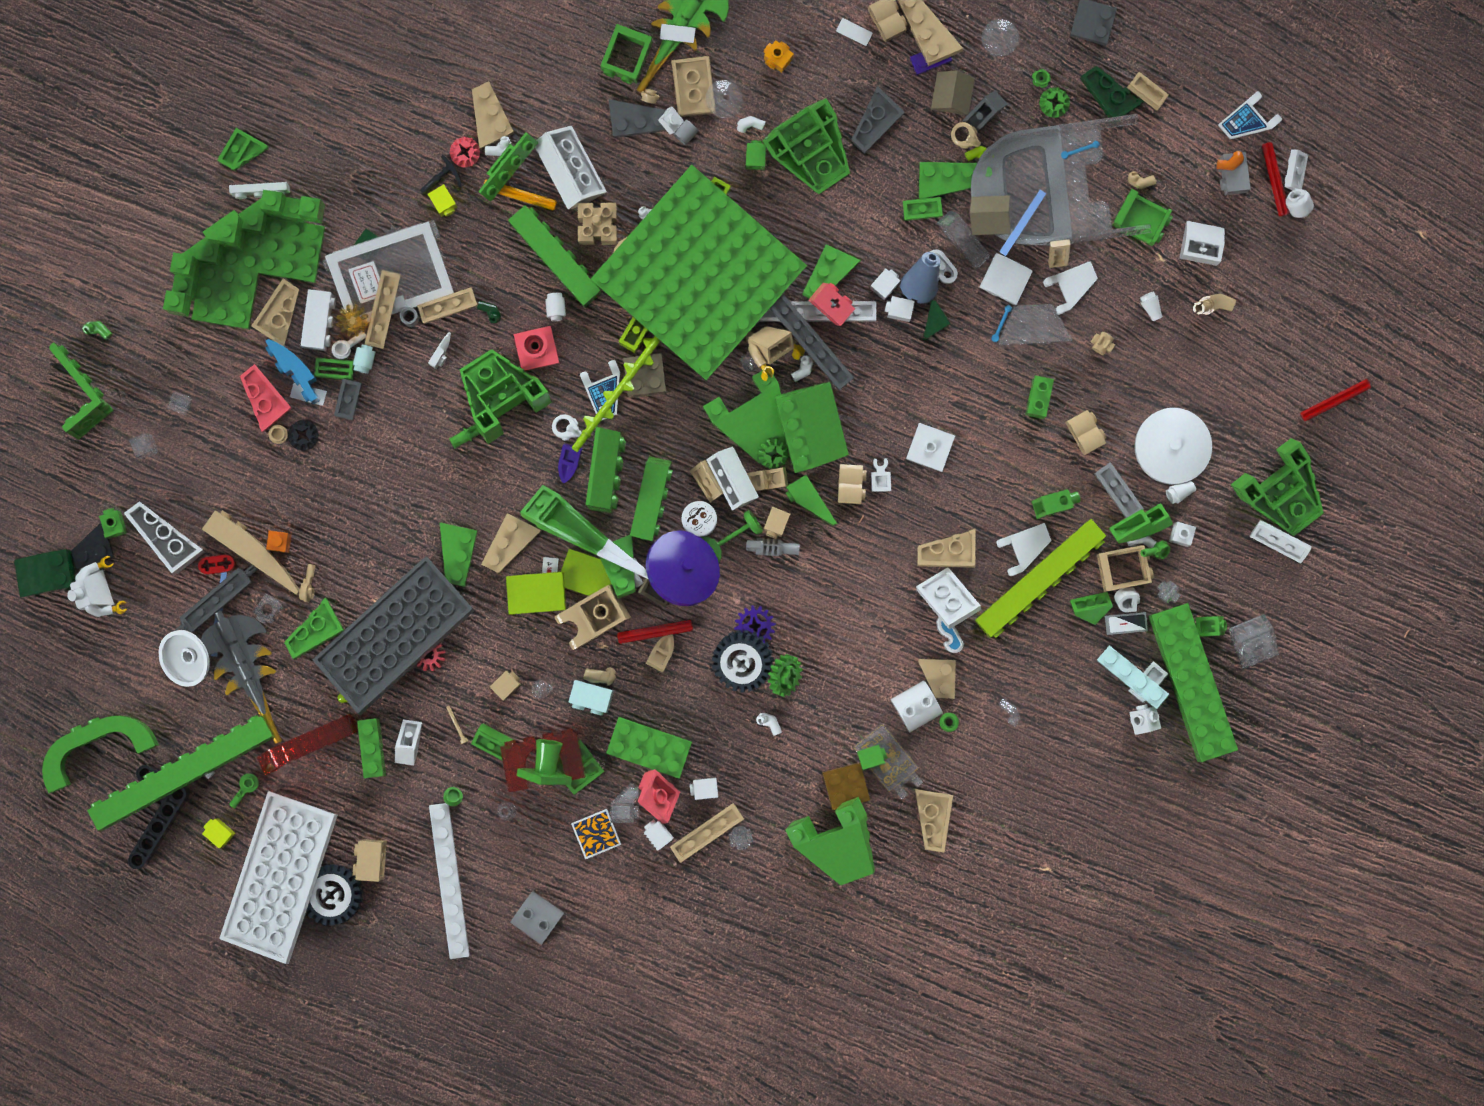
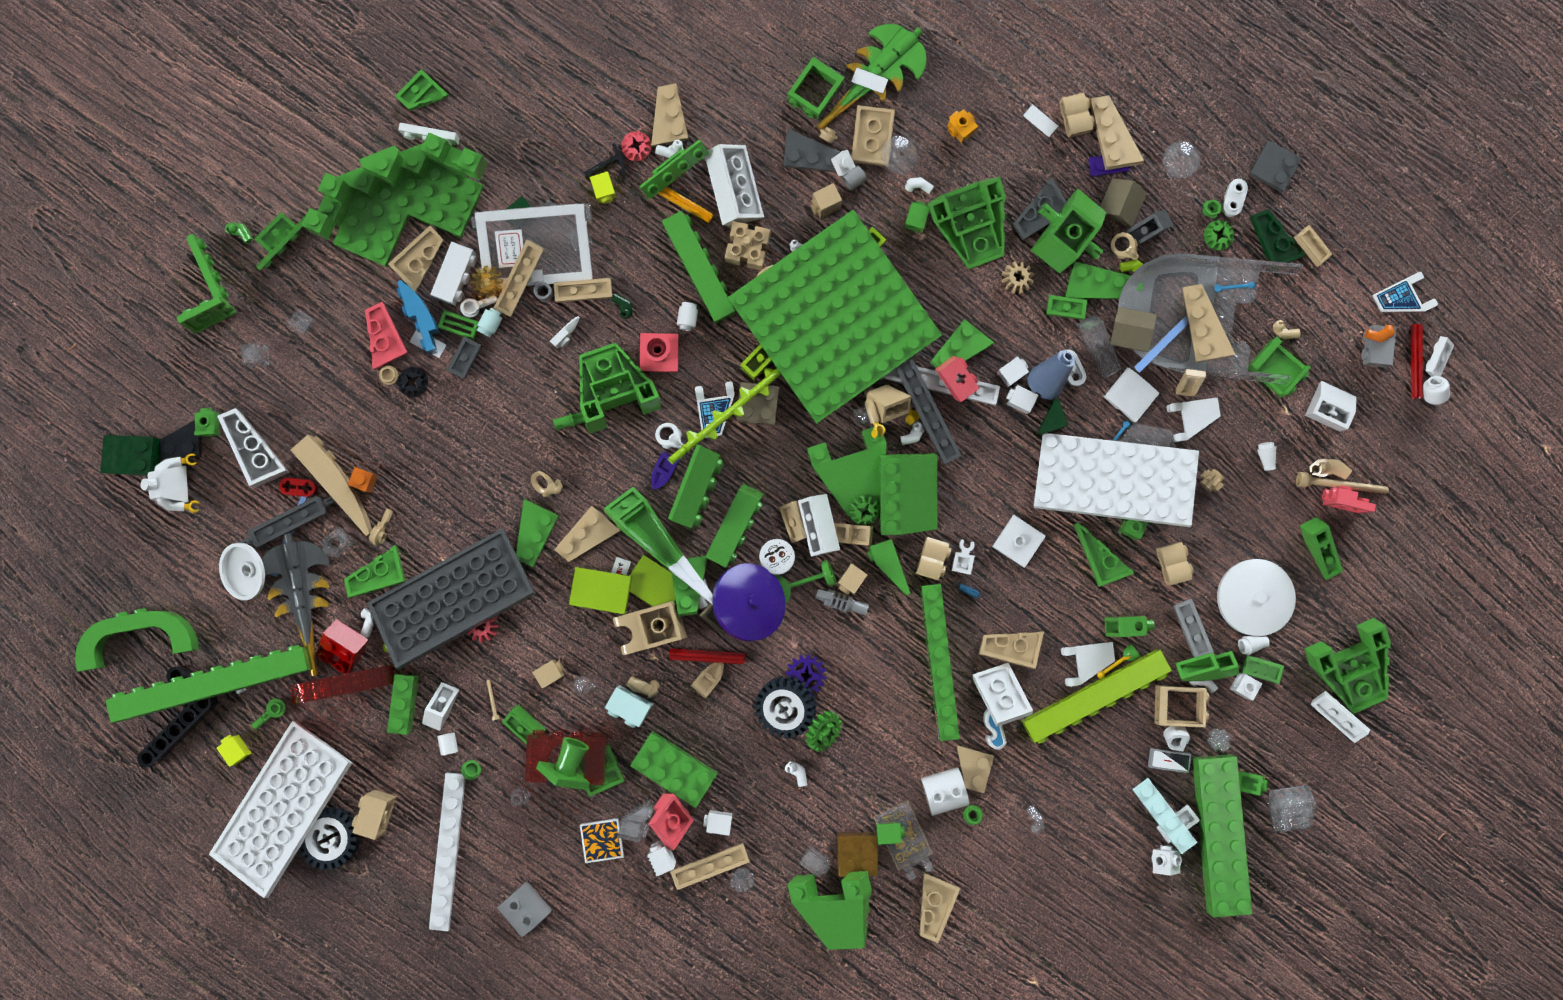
camera: 10 degrees right, 0 degrees up
bright green slope [1070,592,1113,625] -> none
bright green plate [1140,540,1170,559] -> none
red axle [1300,379,1371,421] -> none
none -> bright green bracket [255,212,306,270]
none -> red slope [315,619,368,676]
none -> white arm [360,608,374,638]
none -> white beam [437,732,458,755]
none -> tan piece [531,471,563,497]
none -> clear brick [799,845,831,877]
none -> tan brick [810,183,842,219]
none -> bright green brick [920,584,960,741]
none -> dark azure piece [954,583,984,599]
none -> tan gear [1001,262,1034,294]
none -> bright green slope [1031,189,1106,273]
none -> white plate [1034,433,1199,527]
none -> bright green wing [1073,523,1134,587]
none -> hinge [1097,644,1140,679]
none -> tan wing [1182,284,1235,363]
none -> white plate [1221,179,1248,217]
none -> bright green plate [1240,655,1284,684]
none -> tan piece [1296,472,1389,494]
none -> bright green slope [1300,517,1343,580]
none -> coral plate [1322,486,1376,514]

